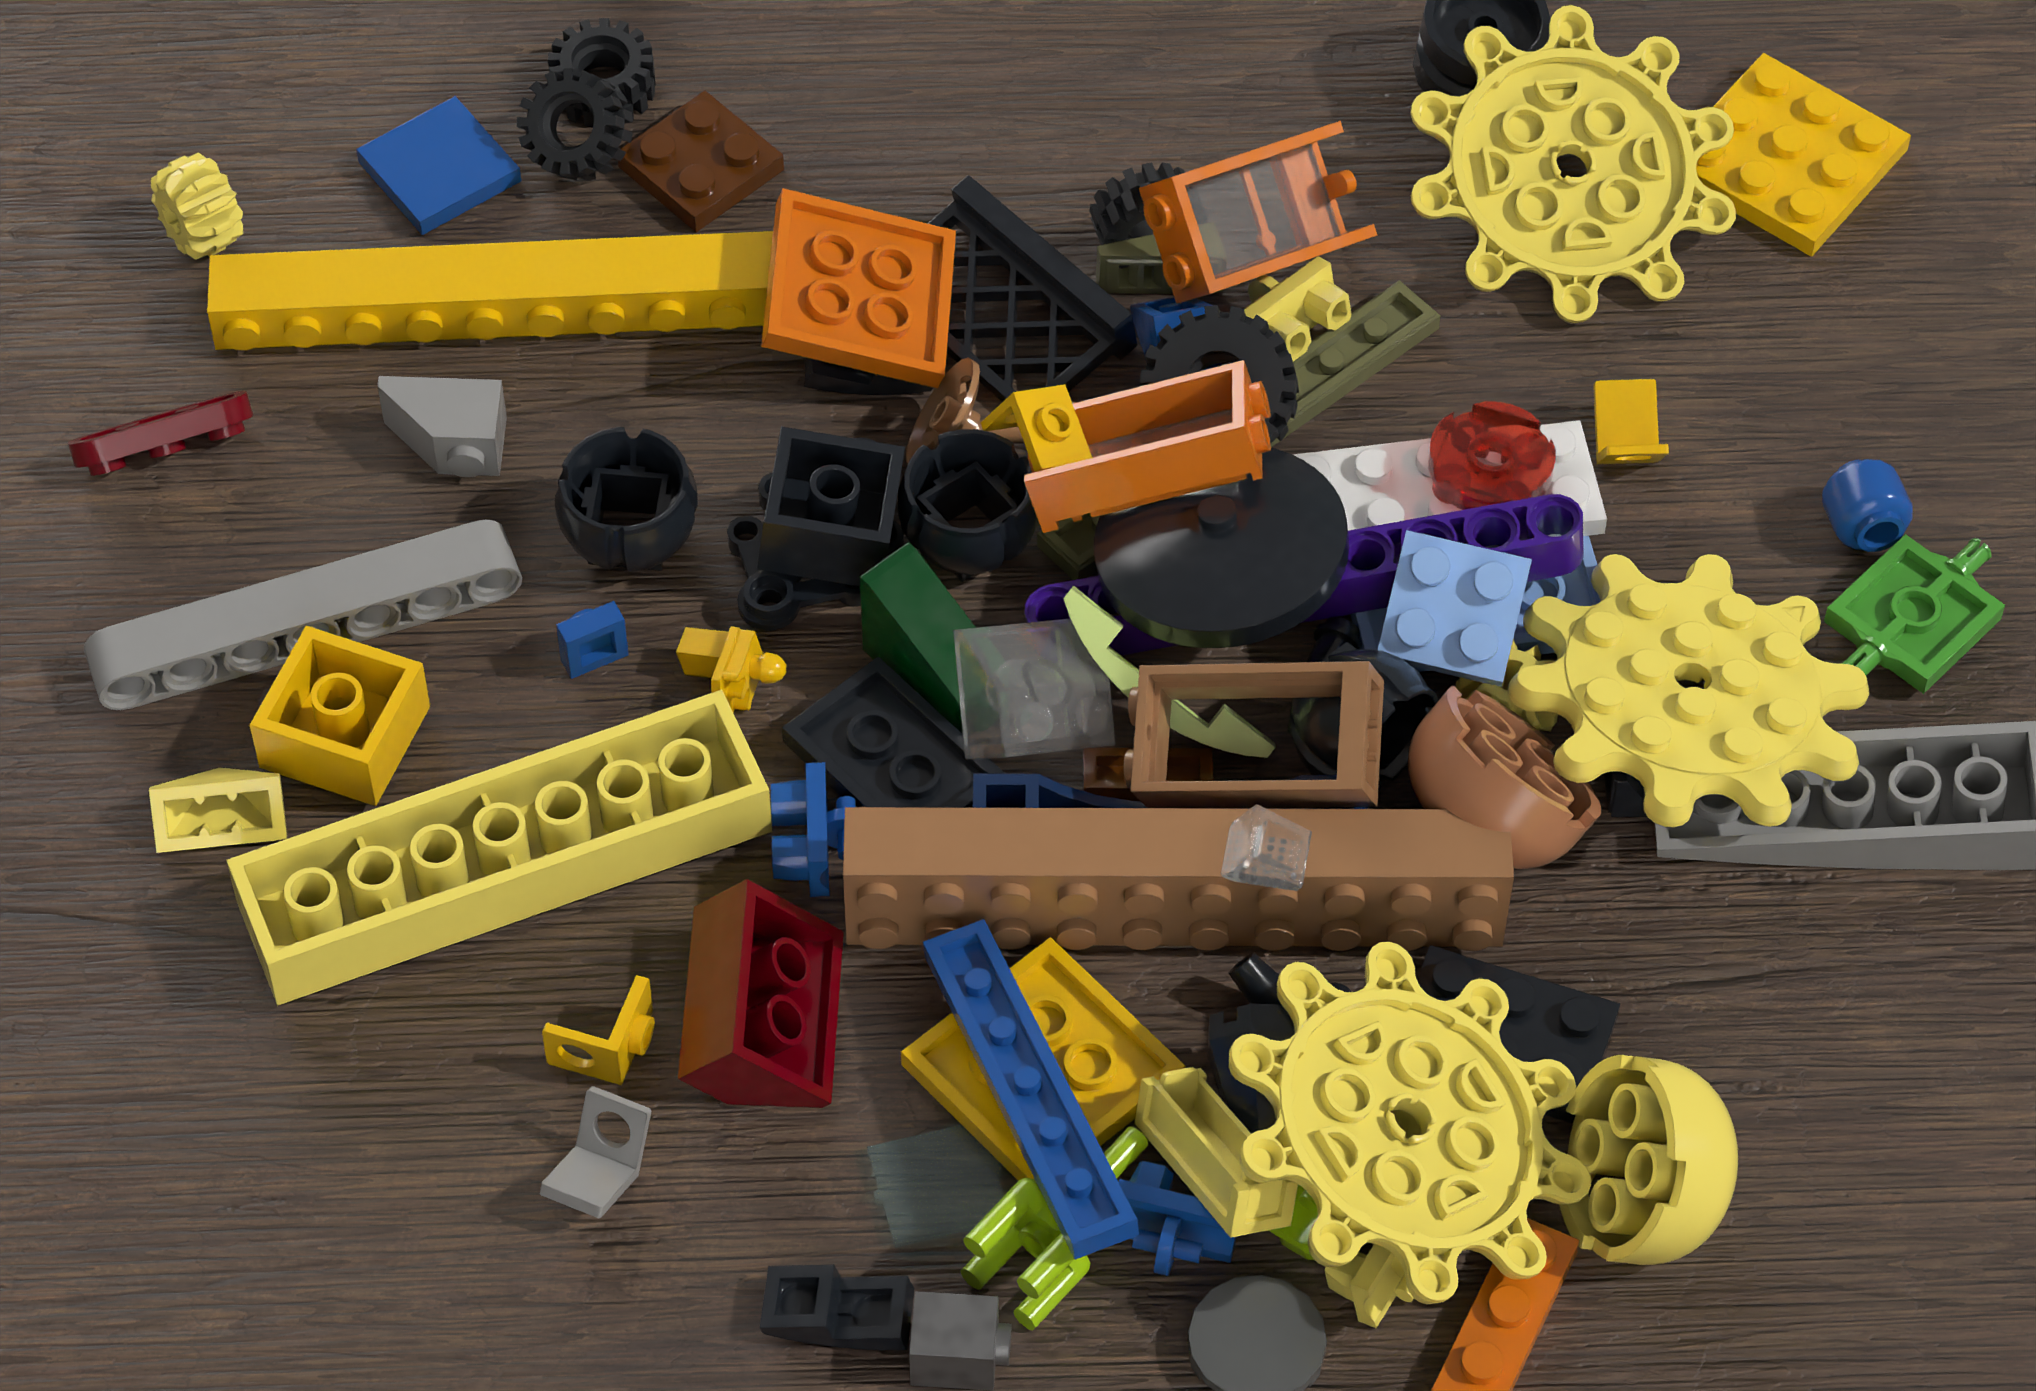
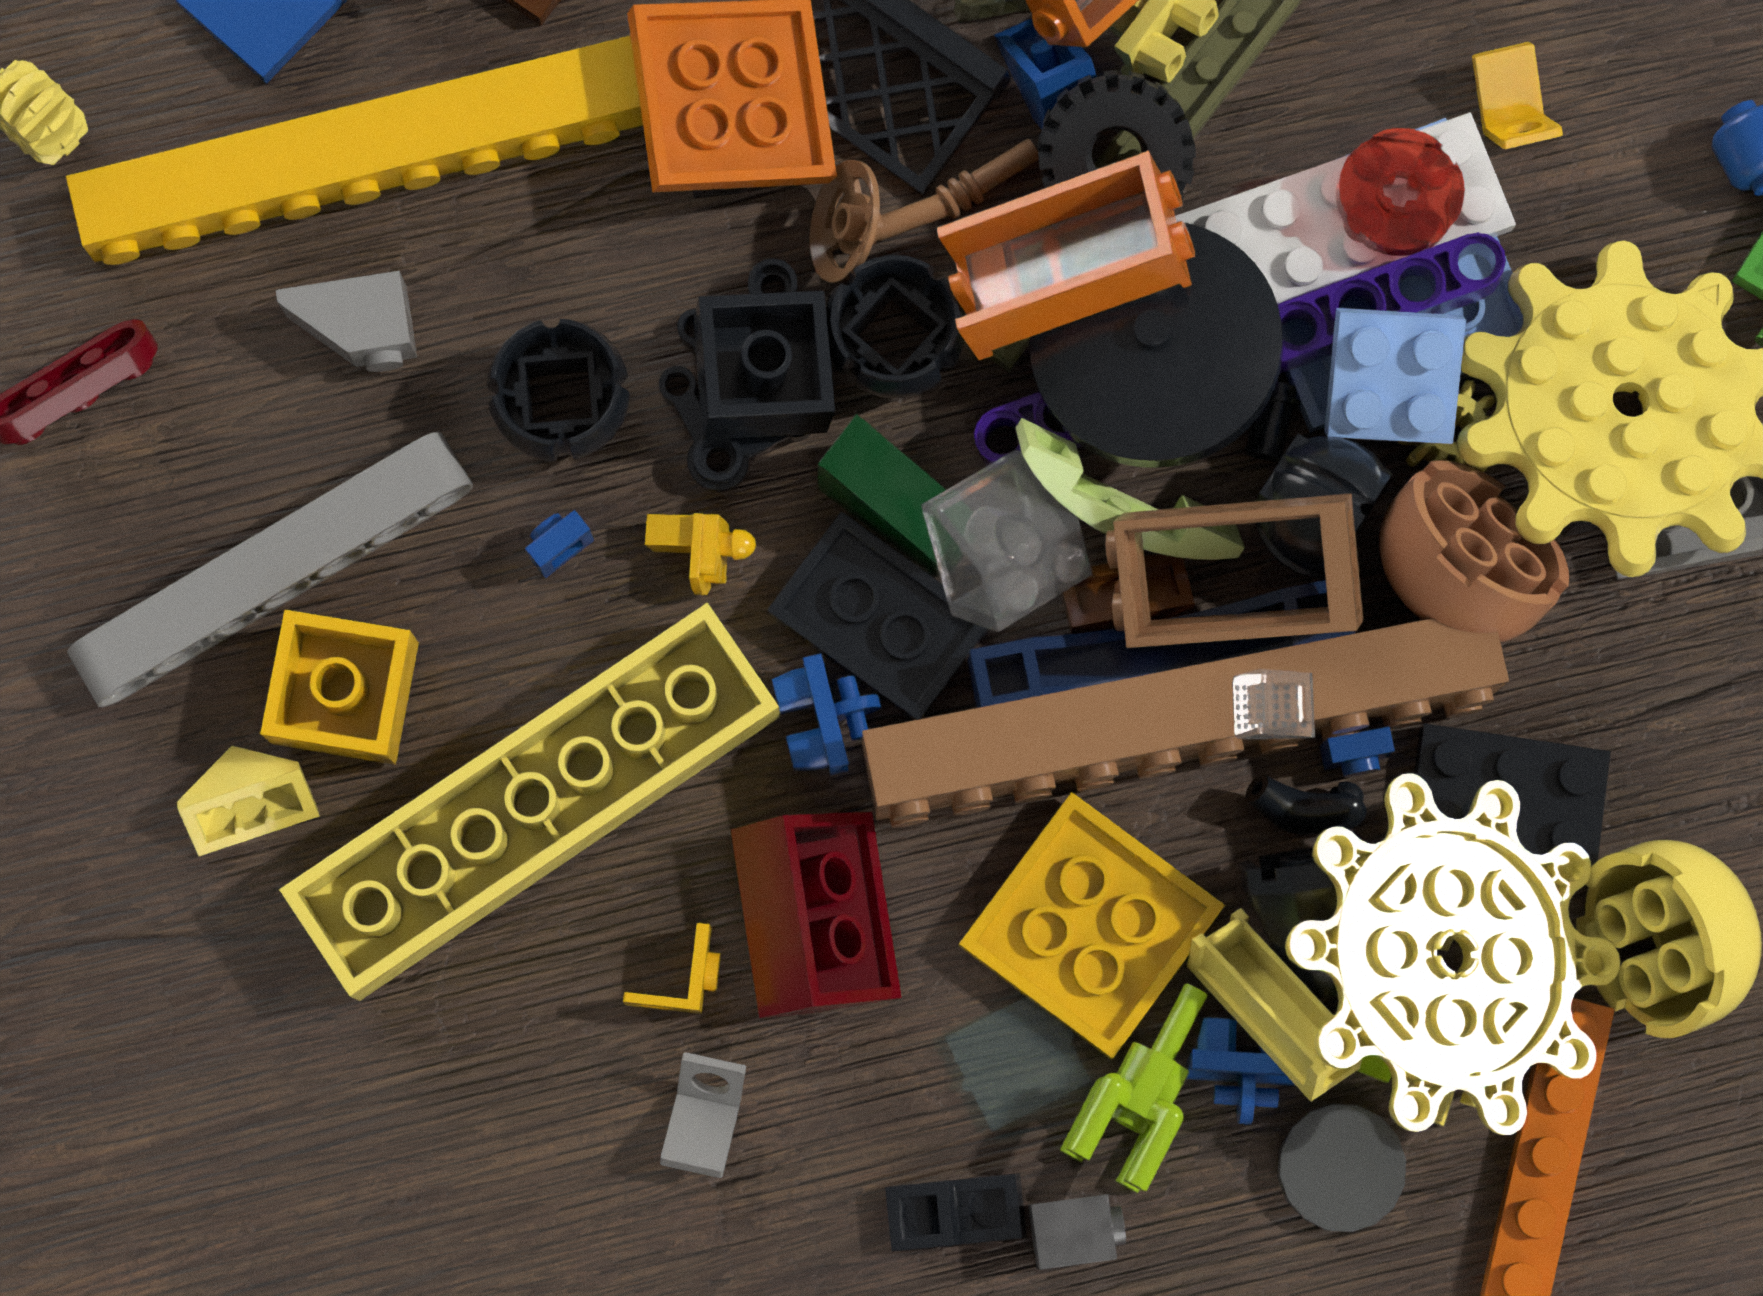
camera: 15 degrees left, 25 degrees up
blue plate [922,919,1139,1260] -> none
yellow bracket [980,384,1092,472] -> none
none -> blue plate [1319,727,1395,777]

